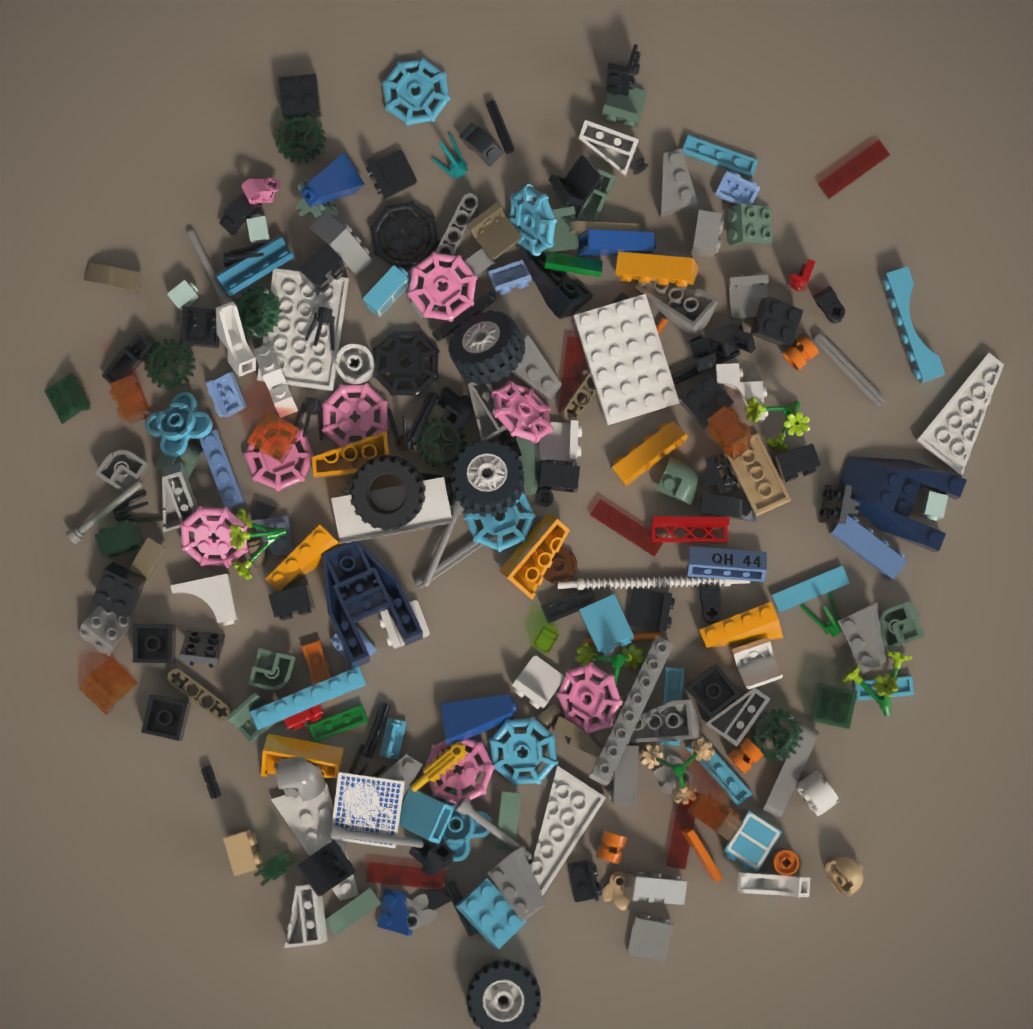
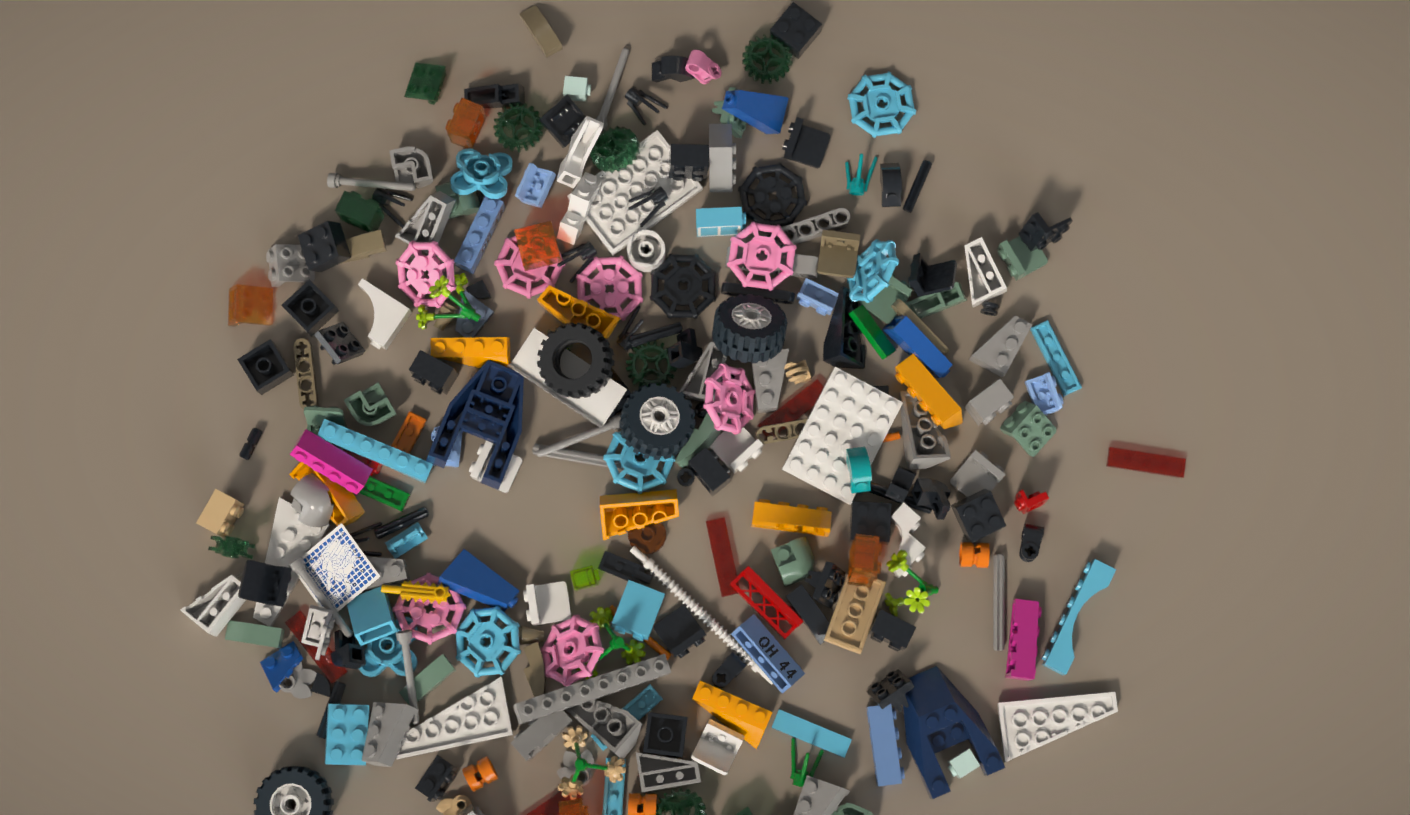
camera: 45 degrees right, 5 degrees down
dark azure fence [215,235,295,296] -> none
light aqua brick [246,214,271,245] -> none
none -> dark pink brick [290,429,373,495]
none -> light grey bracket [301,605,336,660]
none -> tan arm [784,360,812,385]
none -> teal brick [846,446,872,493]
none -> dark pink wedge [1005,599,1042,681]

